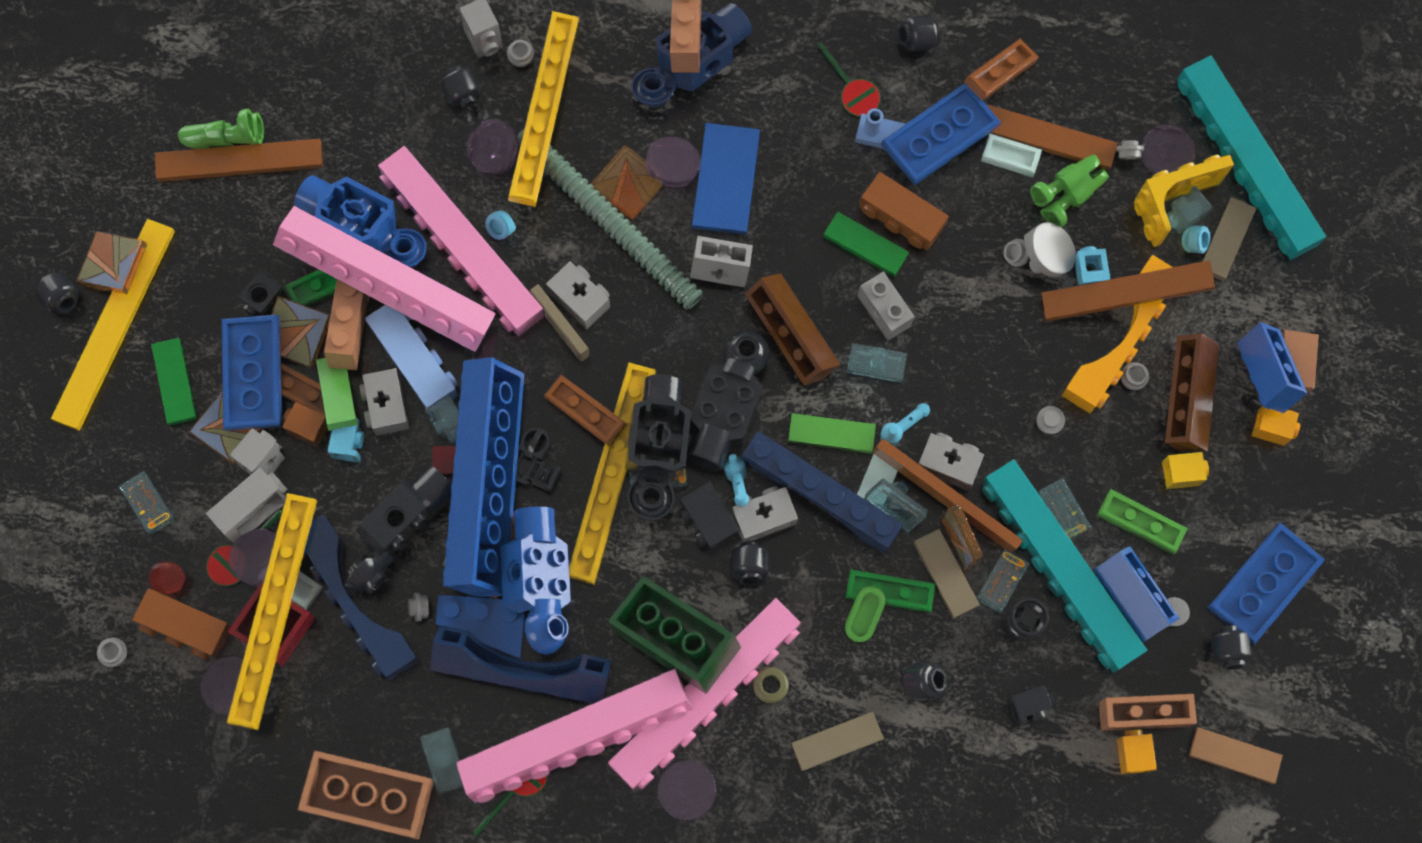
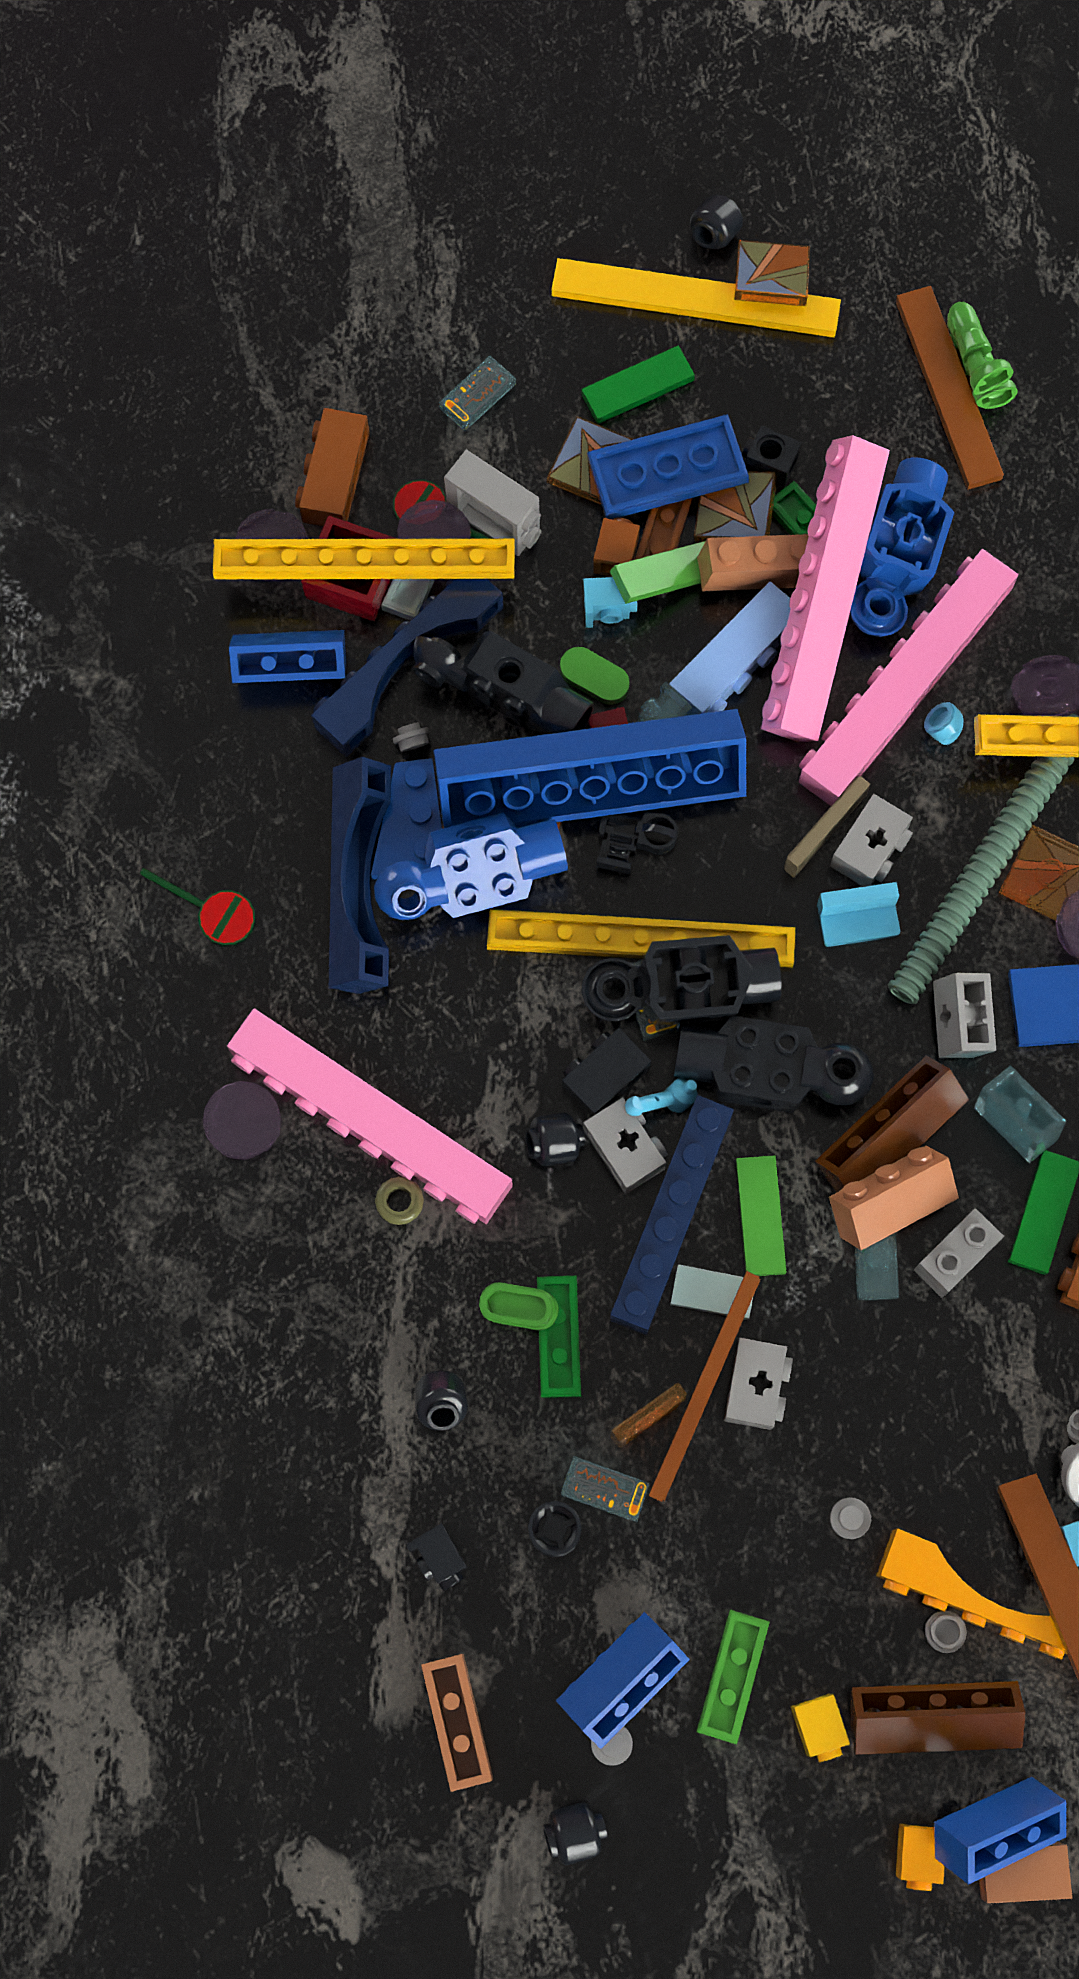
camera: 85 degrees right, 0 degrees up
light grey plate [97,638,127,667] -> none
clear red piece [148,561,186,594] -> none
light grey brick [230,428,285,475] -> none
nougat brick [298,751,434,840] -> none
light grey brick [359,368,410,436] -> none
clear light blue tile [420,727,463,794] -> none
bright pink brick [456,669,693,803] -> none
dark orange tile [544,375,627,447] -> none
dark green brick [608,576,741,694] -> none
dark tan tile [791,712,884,771] -> none
clear light blue tile [864,478,927,533] -> none
medium azure piece [880,403,930,446] -> none
dark tan tile [913,529,980,619] -> none
teal brick [982,459,1148,673] -> none
clear light blue tile [1037,478,1091,539] -> none
light orange brick [1117,730,1157,774] -> none
medium nougat tile [1188,727,1283,784] -> none
blue tile [1207,522,1325,646] -> none
none -> blue brick [229,630,347,683]
none -> bright green tile [560,647,629,705]
none -> medium azure panel [817,882,900,947]
none -> nougat brick [829,1146,959,1250]
none -> clear light blue brick [975,1065,1066,1163]

